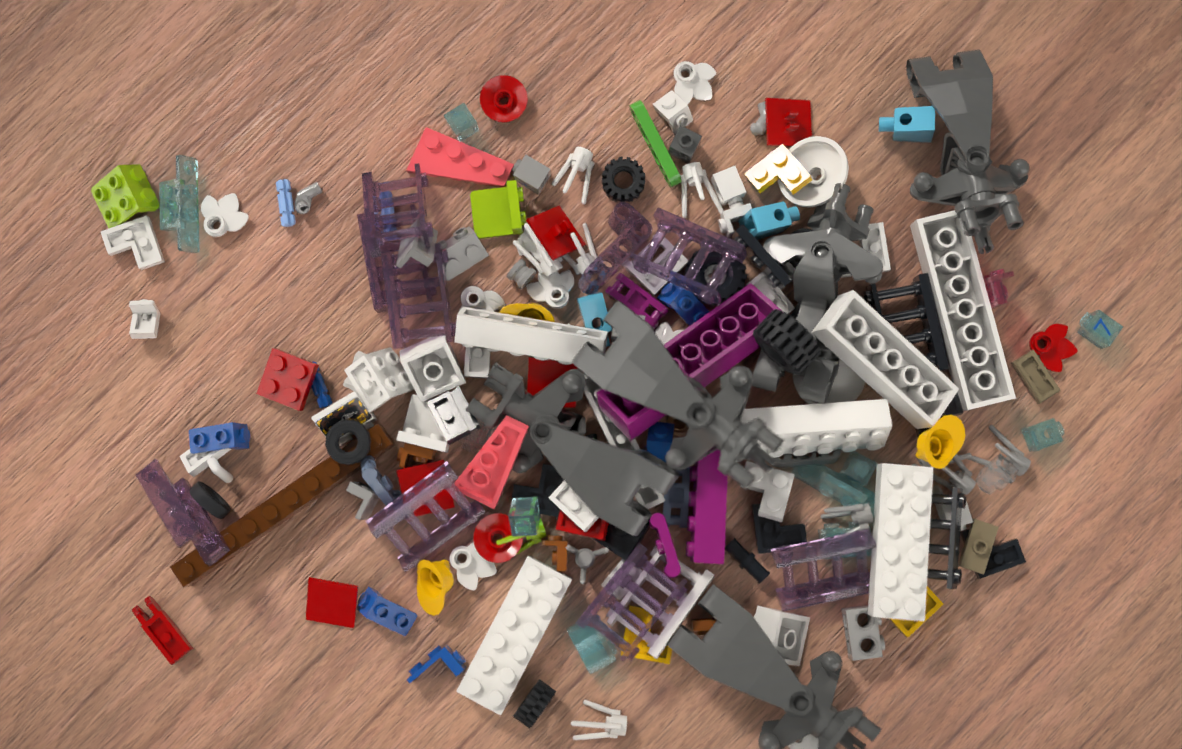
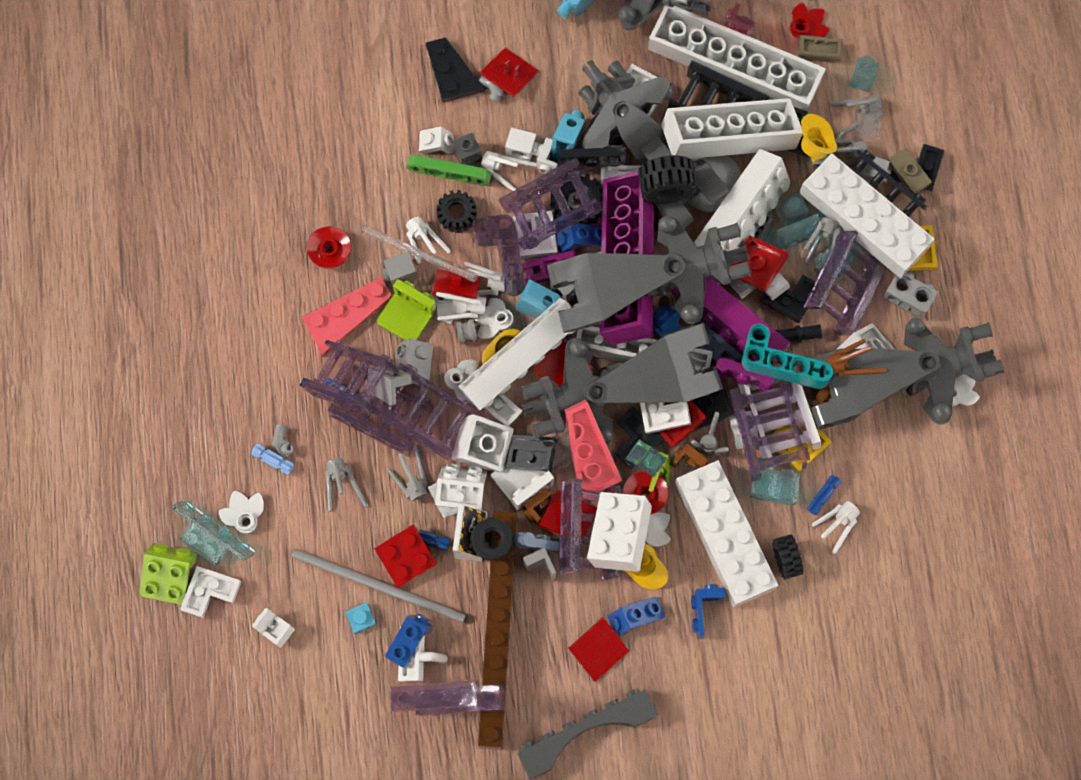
camera: 50 degrees left, 10 degrees down
black tyre [189,481,231,520] -> none
clear light blue brick [443,103,479,142] -> none
white plate [674,61,716,105] -> none
plate [744,144,812,195] -> none
white dish [778,136,849,207] -> none
none -> light grey piece [291,549,466,623]
none -> light grey plant [325,458,368,512]
none -> medium azure plate [345,602,376,634]
none -> clear piece [362,225,478,282]
none -> light grey plant [388,445,429,501]
none -> black wing [425,37,484,103]
none -> dark grey arch [517,688,658,780]
none -> white brick [587,492,652,572]
none -> red plate [730,235,789,292]
none -> teal beam [742,324,833,389]
none -> blue axle [807,474,841,516]
none -> dark orange plant [827,339,887,377]

